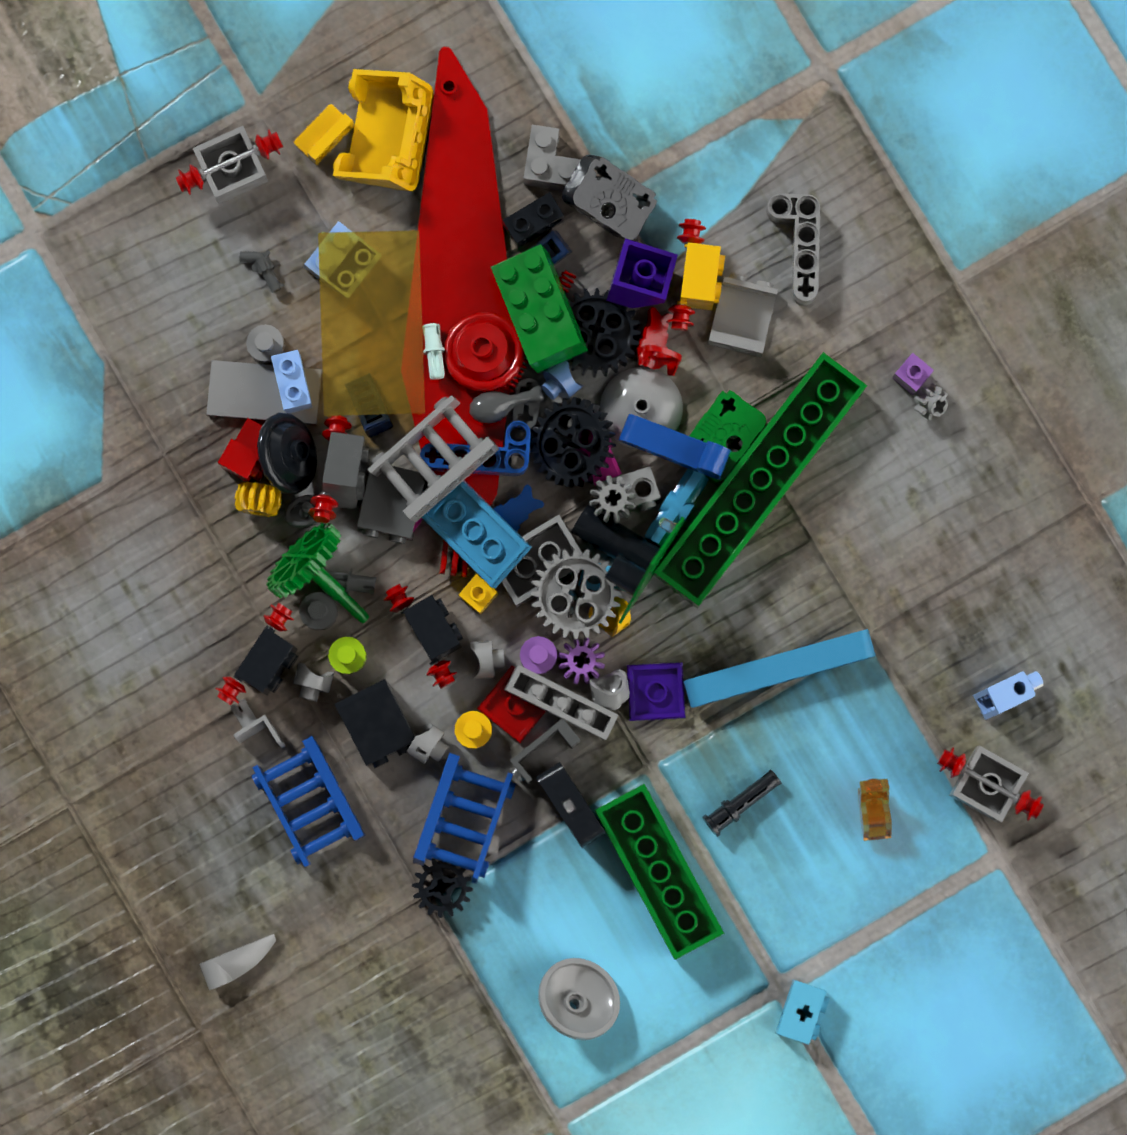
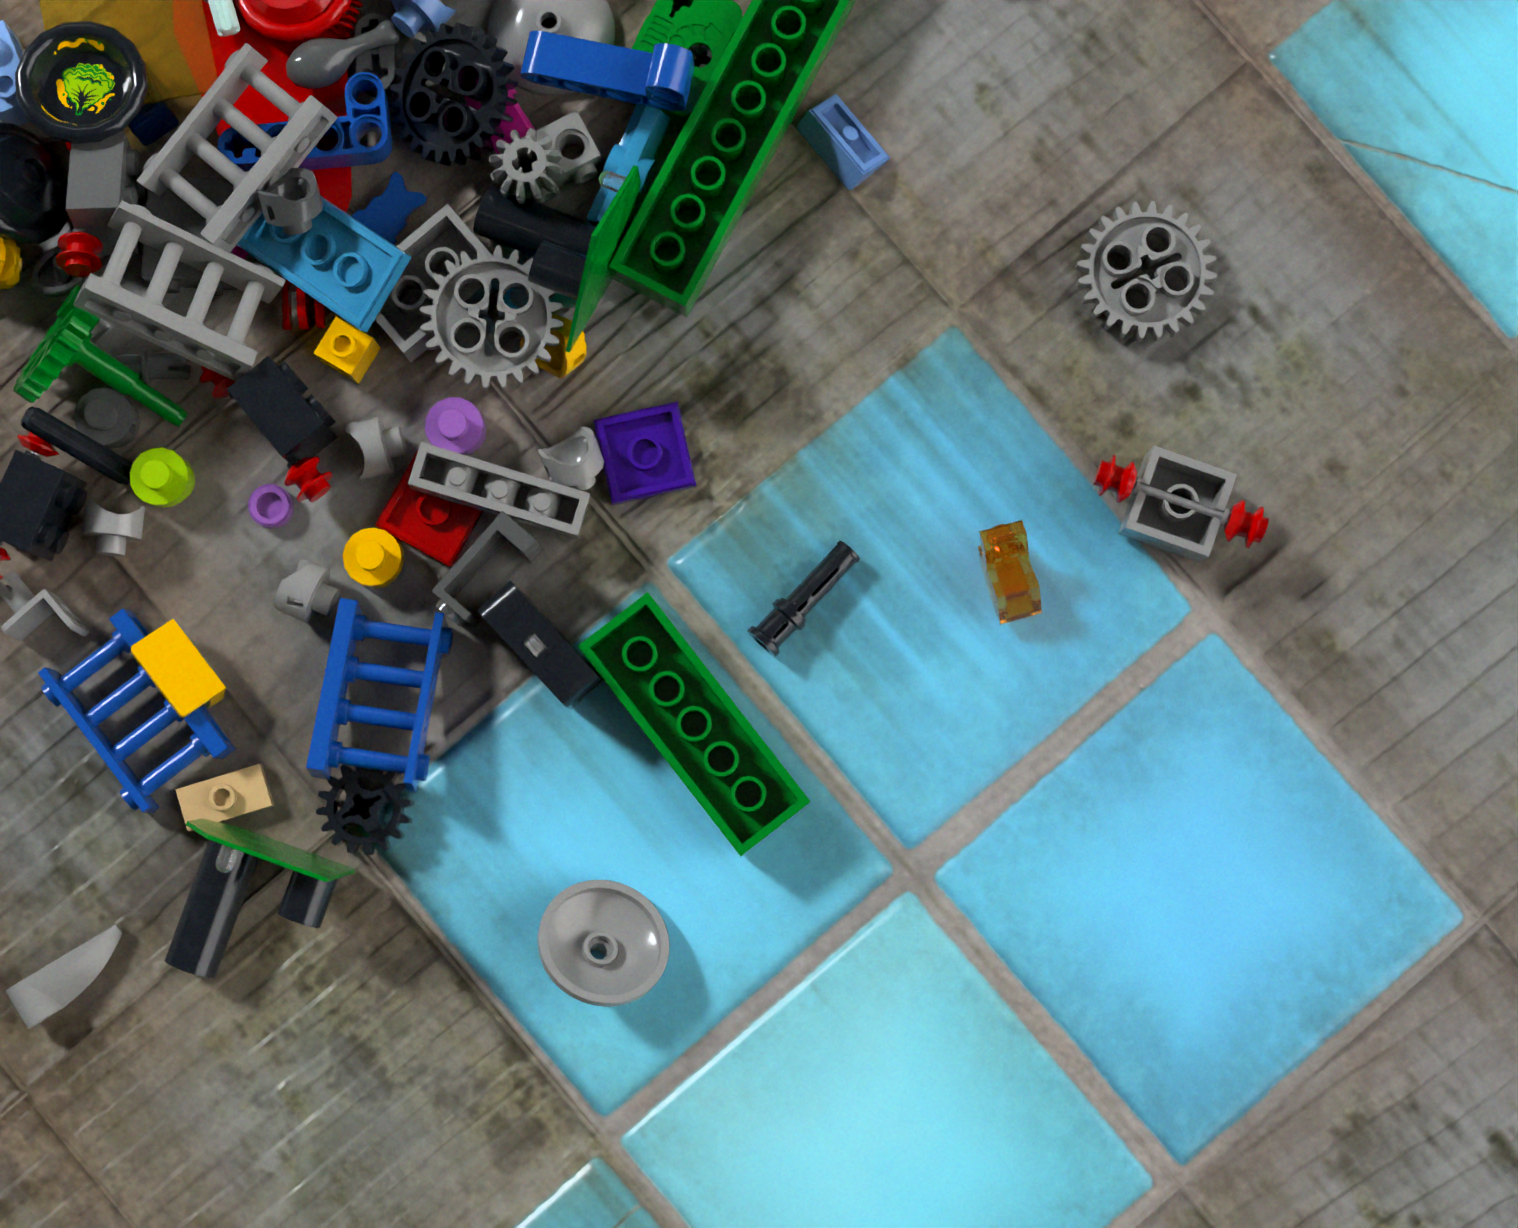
camera: 15 degrees left, 0 degrees up
black slope [335,679,415,769] -> none
medium lavender gear [558,638,605,684] -> none
dark azure beam [683,629,876,708] -> none
medium azure brick [775,979,829,1045] -> none
light blue torso [973,671,1044,720] -> none
none -> black piece [15,21,148,144]
none -> black axle [21,407,133,485]
none -> light grey fence [73,200,286,381]
none -> yellow panel [131,619,226,718]
none -> black piece [164,819,356,978]
none -> tan plate [175,764,275,831]
none -> medium lavender tile [248,484,294,529]
none -> dark grey piece [257,168,323,235]
none -> medium blue slope [797,94,890,190]
none -> light grey gear [1075,201,1217,342]

